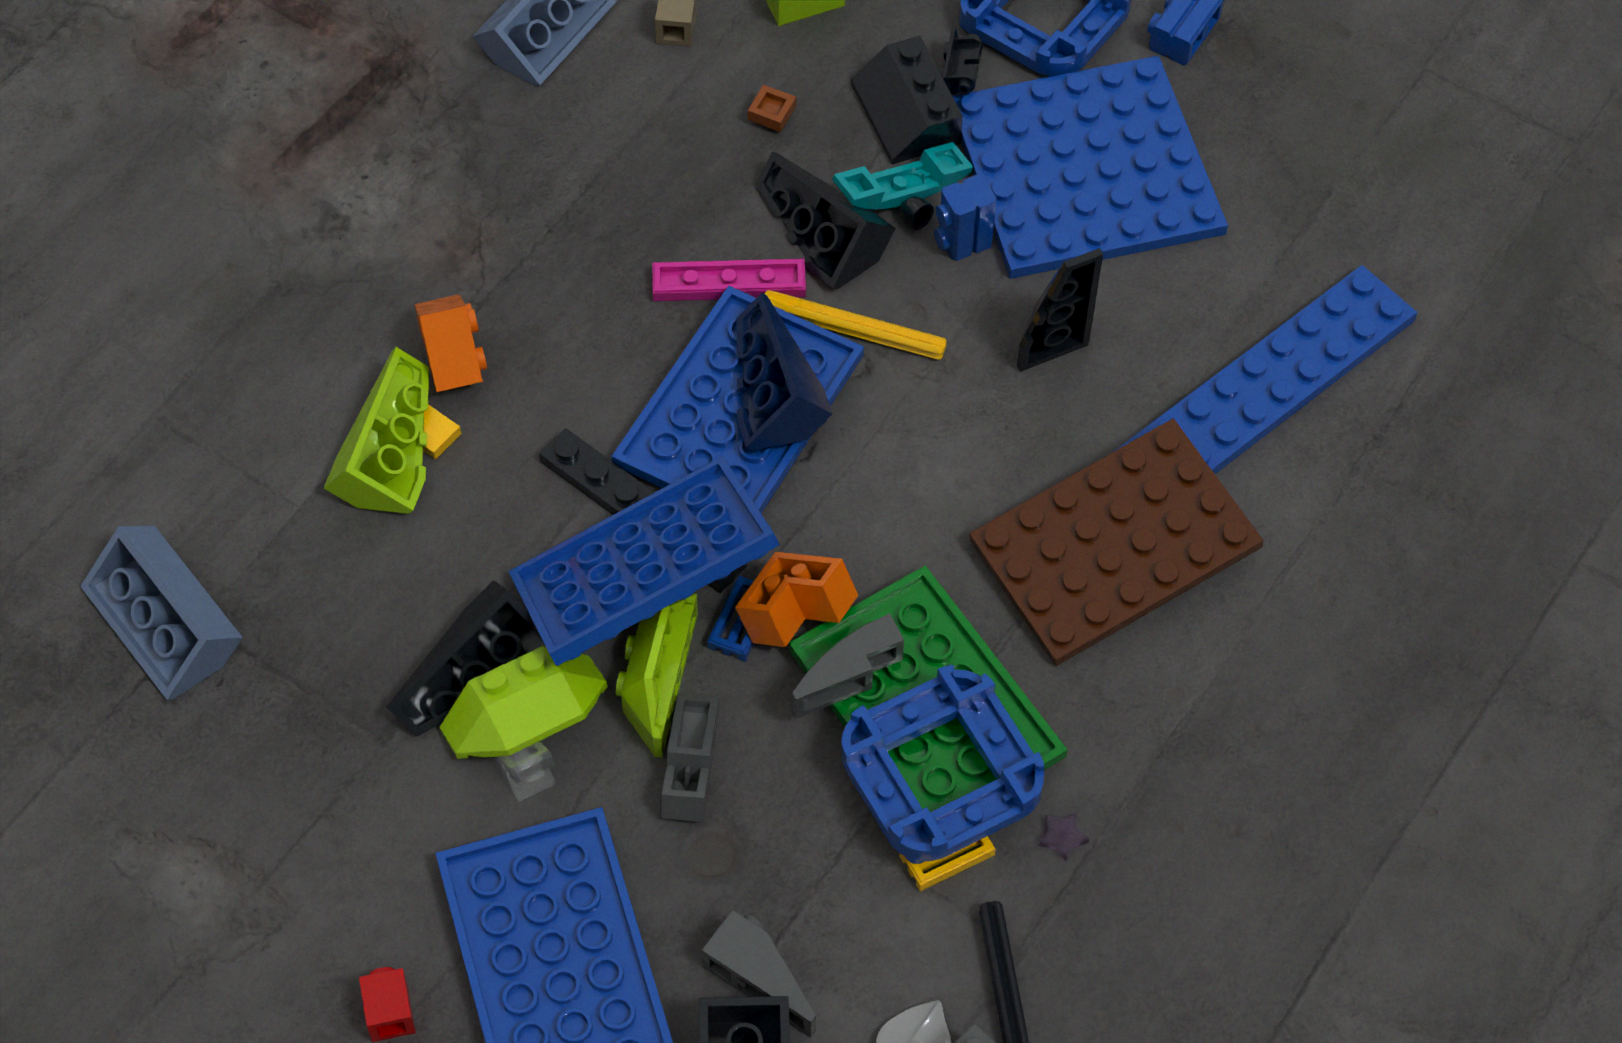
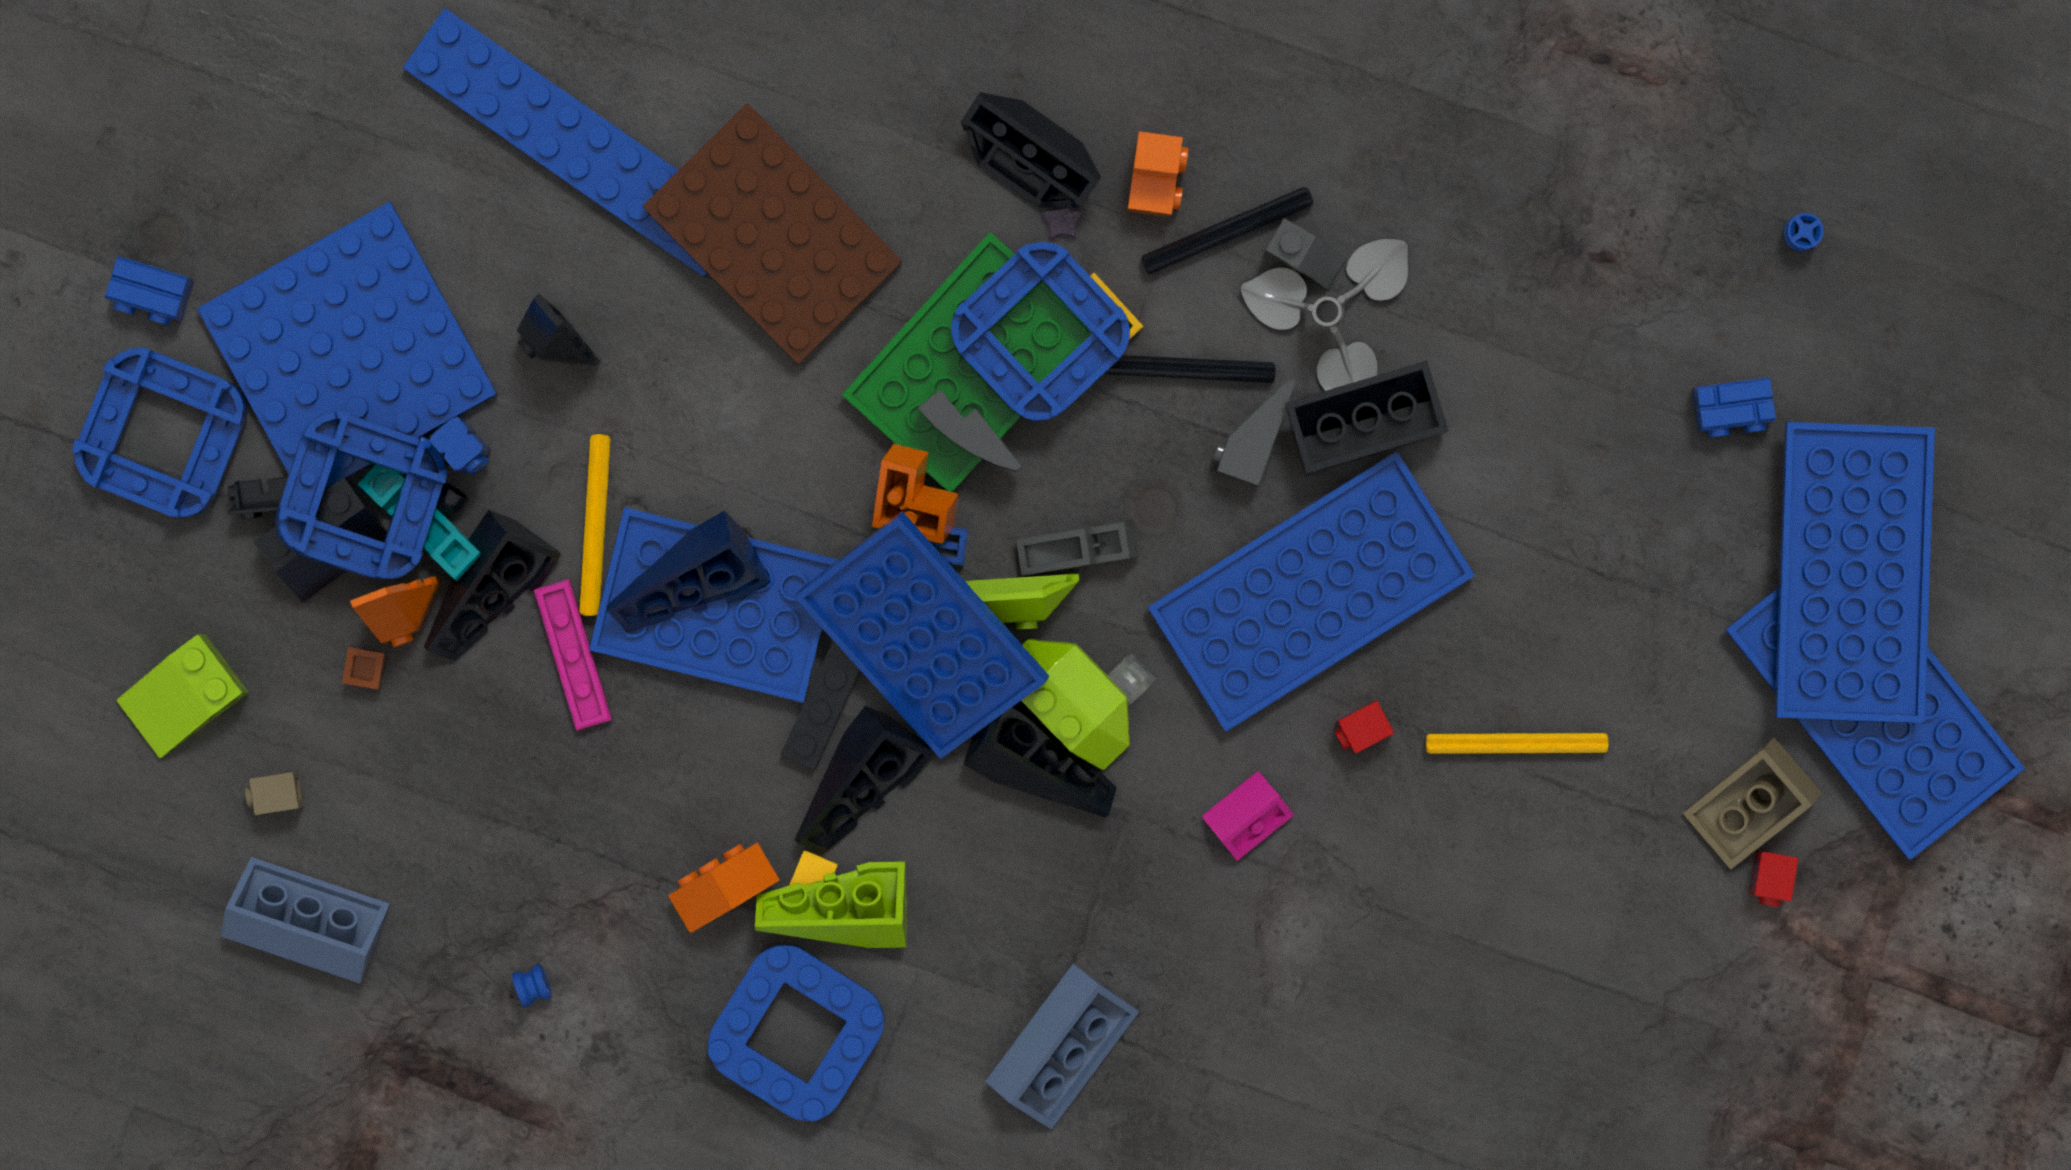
camera: 105 degrees left, 30 degrees up
none -> blue plate [275,411,447,581]
none -> orange wedge [350,576,442,648]
none -> blue wheel [512,964,553,1008]
none -> blue plate [708,944,884,1121]
none -> black wedge [794,705,934,854]
none -> black wedge [961,92,1101,207]
none -> black axle [1104,355,1276,383]
none -> orange brick [1127,131,1189,218]
none -> dark pink panel [1202,772,1294,861]

